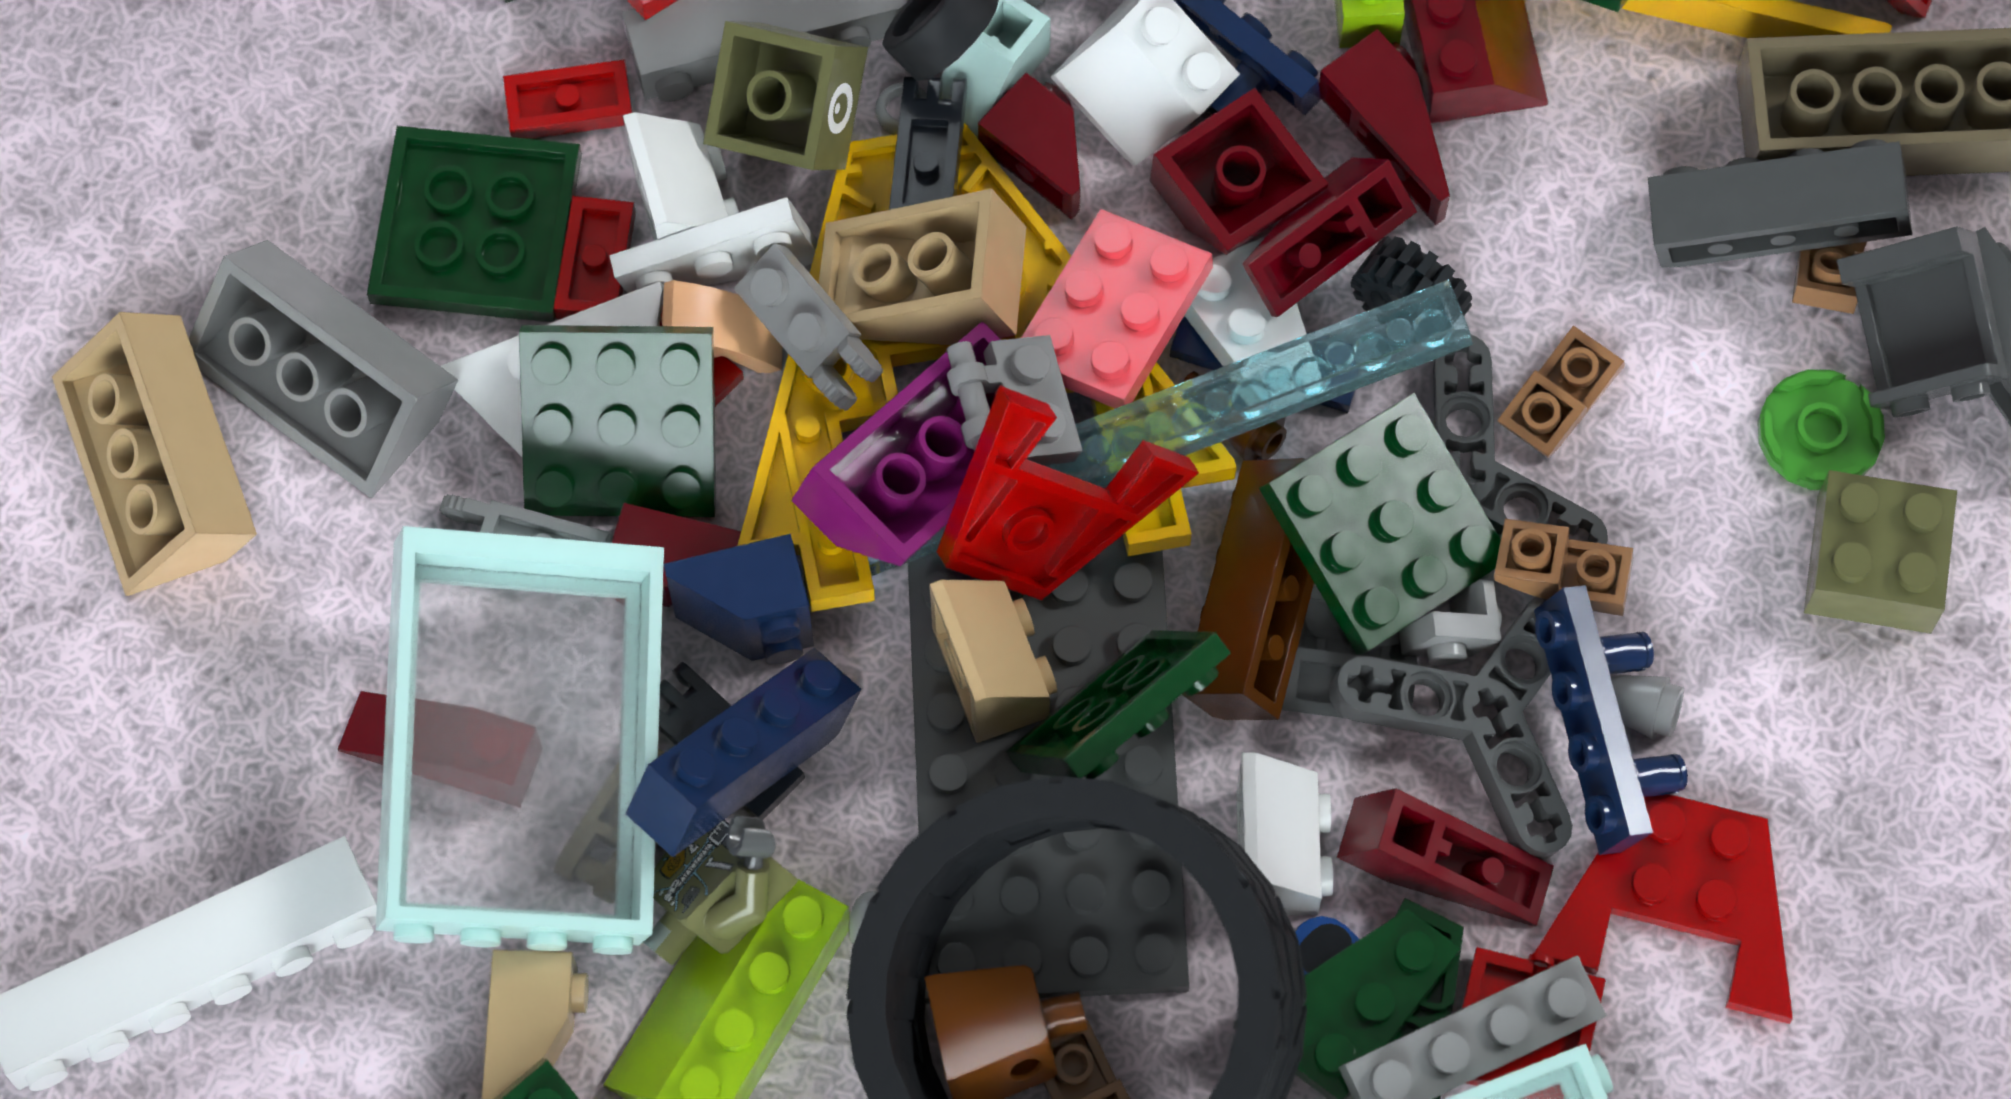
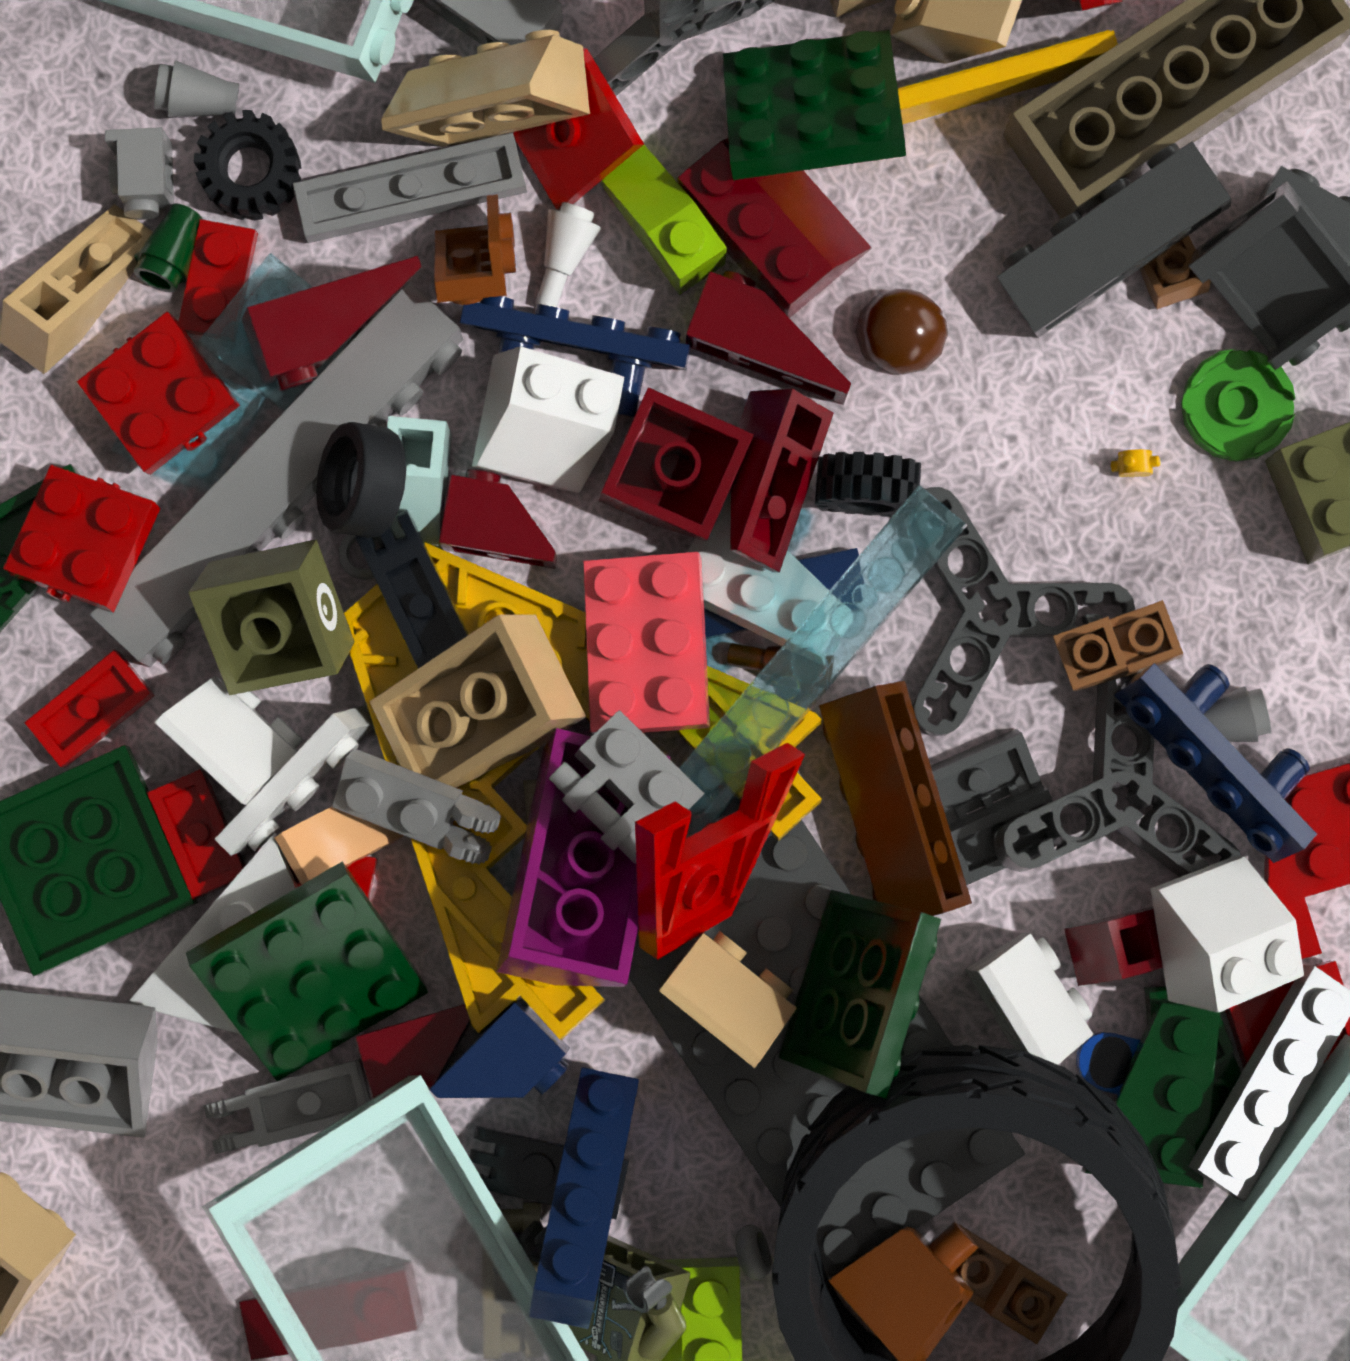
camera: 35 degrees left, 15 degrees up
plate [1259,393,1501,655] -> none
light grey bracket [1399,580,1502,666] -> none
medium nougat slope [1497,325,1625,459] -> none
none -> reddish brown hair [855,289,948,375]
none -> yellow piece [1110,449,1160,477]
none -> white slope [1151,855,1304,1013]

